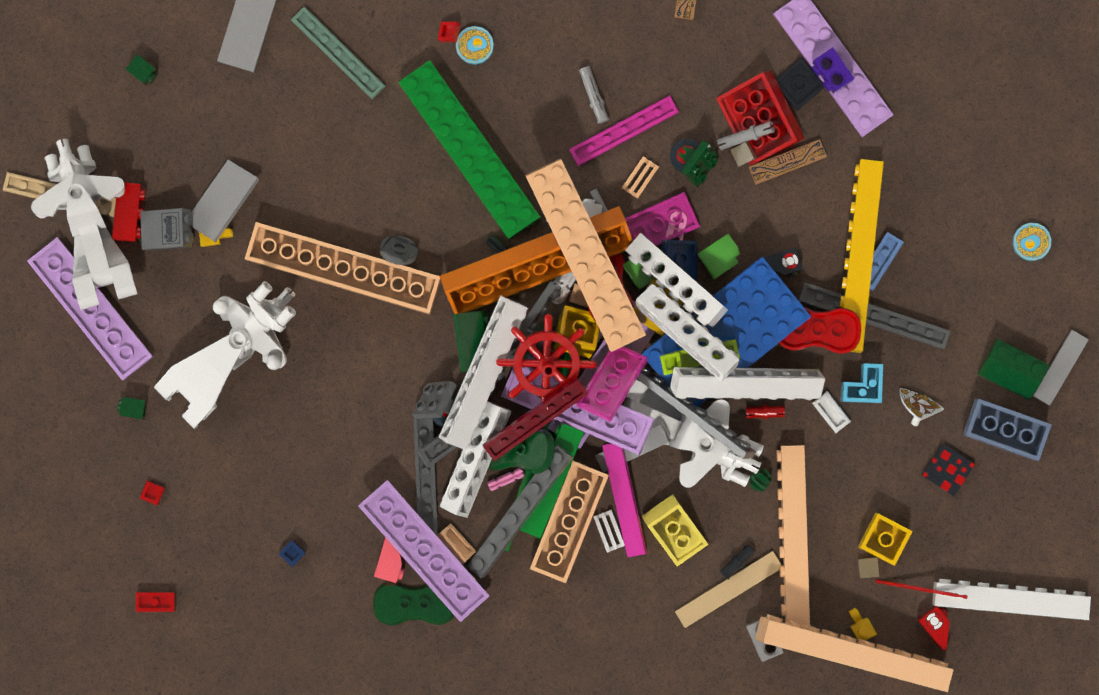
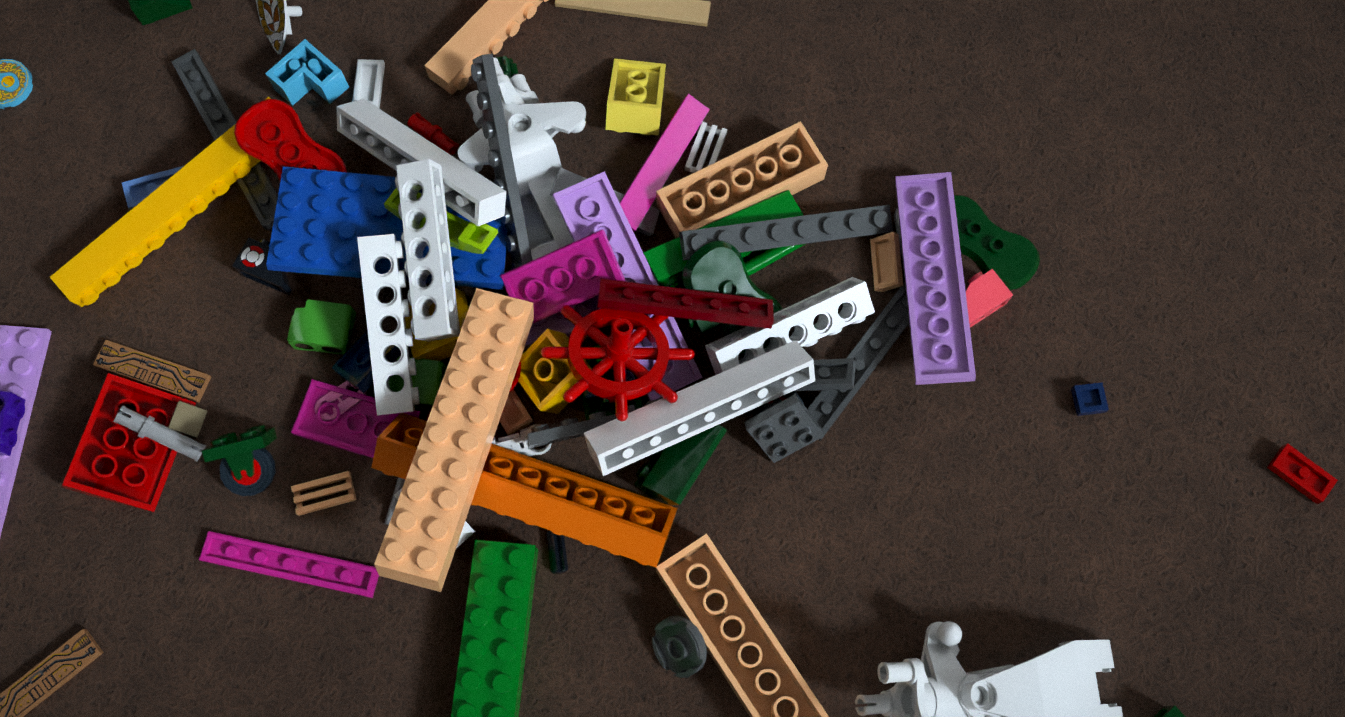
camera: 140 degrees left, 15 degrees down
red tile [140,480,165,506] -> none
bright pink axle [488,468,524,491] -> none
light grey pin [579,66,609,124] -> none
black pin [720,545,755,580] -> none
black tile [776,58,825,111] -> none

